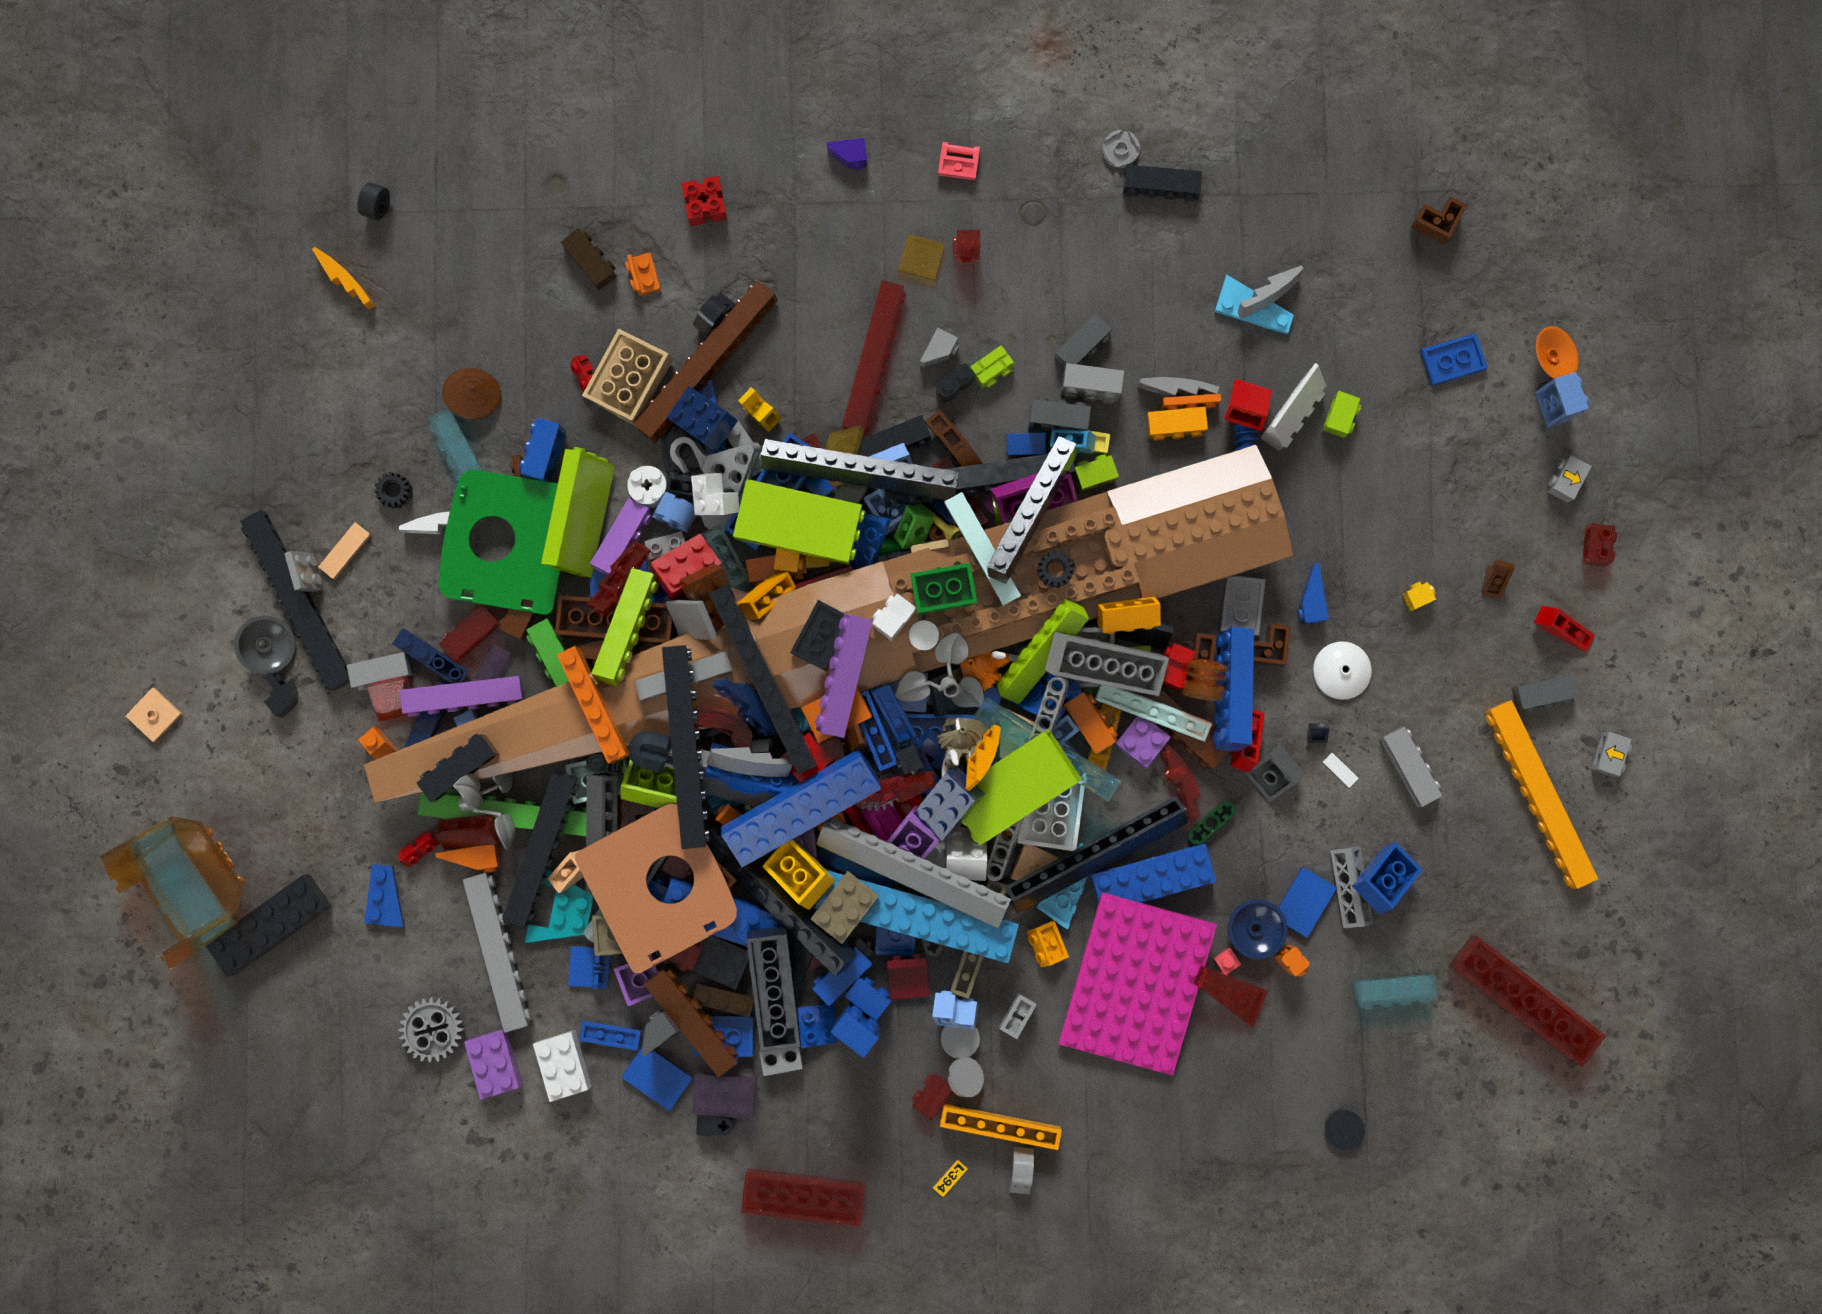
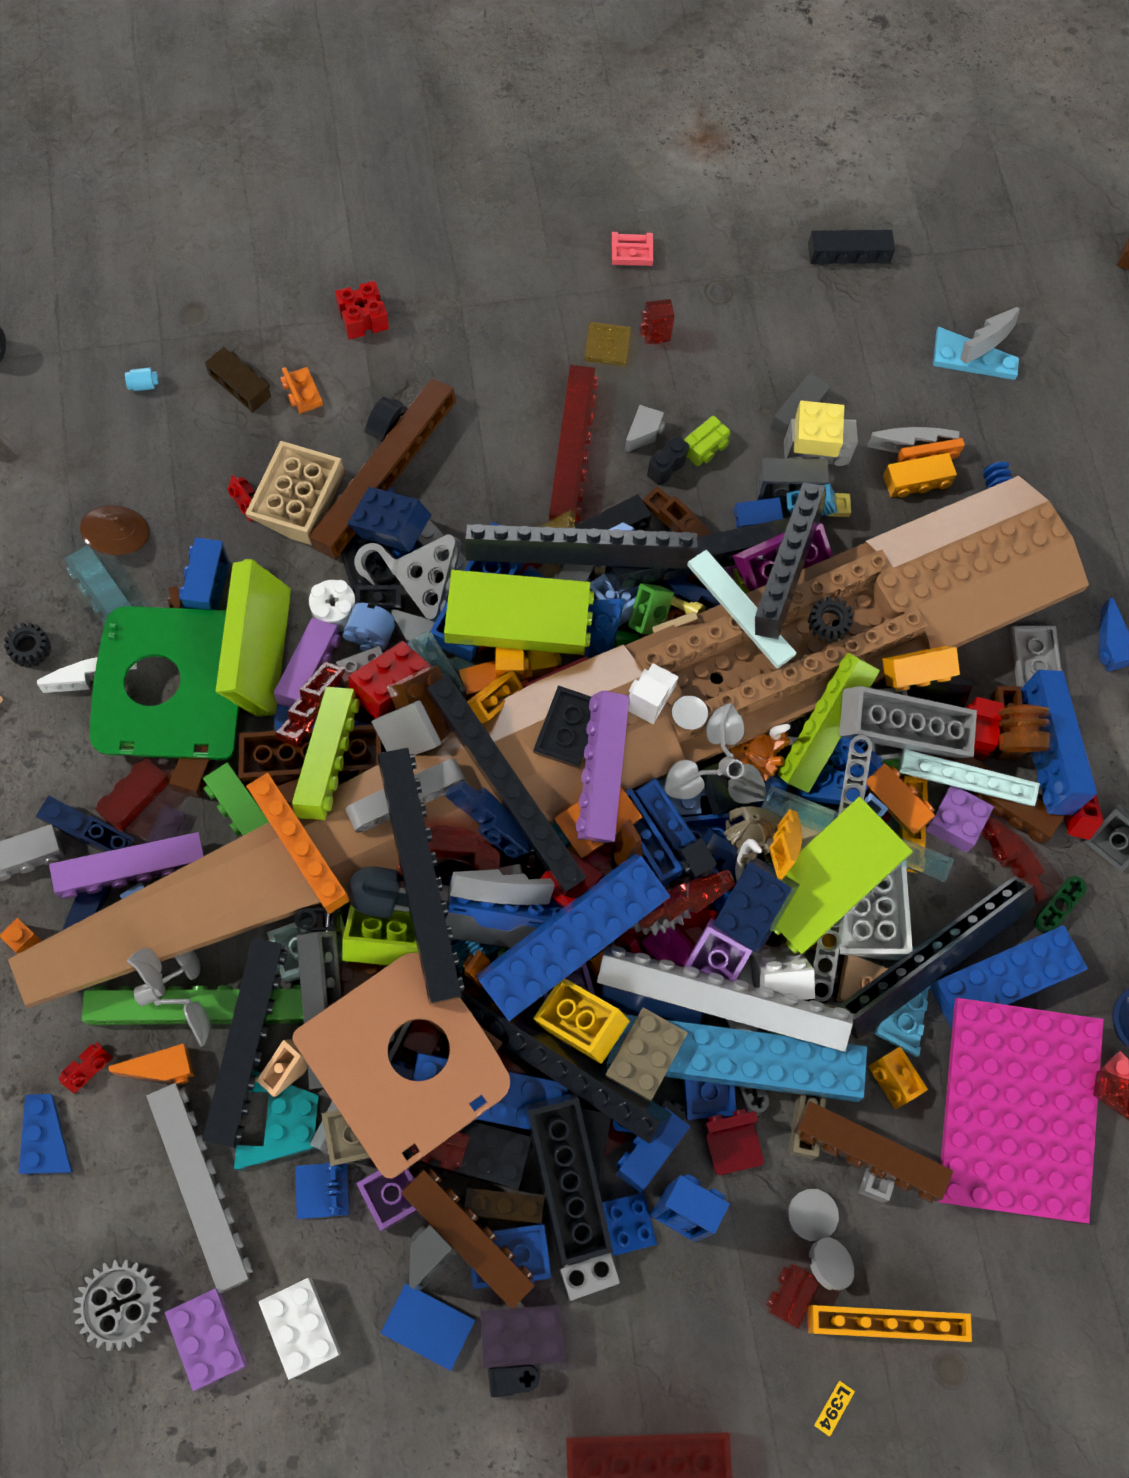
camera: 15 degrees left, 15 degrees down
clear red tile [367,676,410,722] -> none
black brick [416,734,499,802] -> none
clear red brick [434,814,499,850] -> none
blue plate [579,1020,642,1050] -> none
white brick [691,473,739,515] -> none
yellow brick [738,387,782,432] -> none
dark purple slope [827,138,867,170] -> none
blue brick [845,974,891,1021] -> none
green brick [910,563,977,616] -> none
light blue brick [932,991,979,1030] -> none
light grey brick [1010,1147,1034,1194] -> none
lime brick [1075,454,1119,492] -> none
light grey tile [1102,130,1140,168] -> none
red brick [1224,379,1272,431] -> none
reddish brown brick [1253,624,1291,667] -> none
white slope [1261,363,1326,451] -> none
lime brick [1322,391,1361,438] -> none
none -> medium azure brick [125,367,159,391]
none -> light yellow brick [794,400,844,457]
none -> reddish brown brick [794,1101,953,1203]

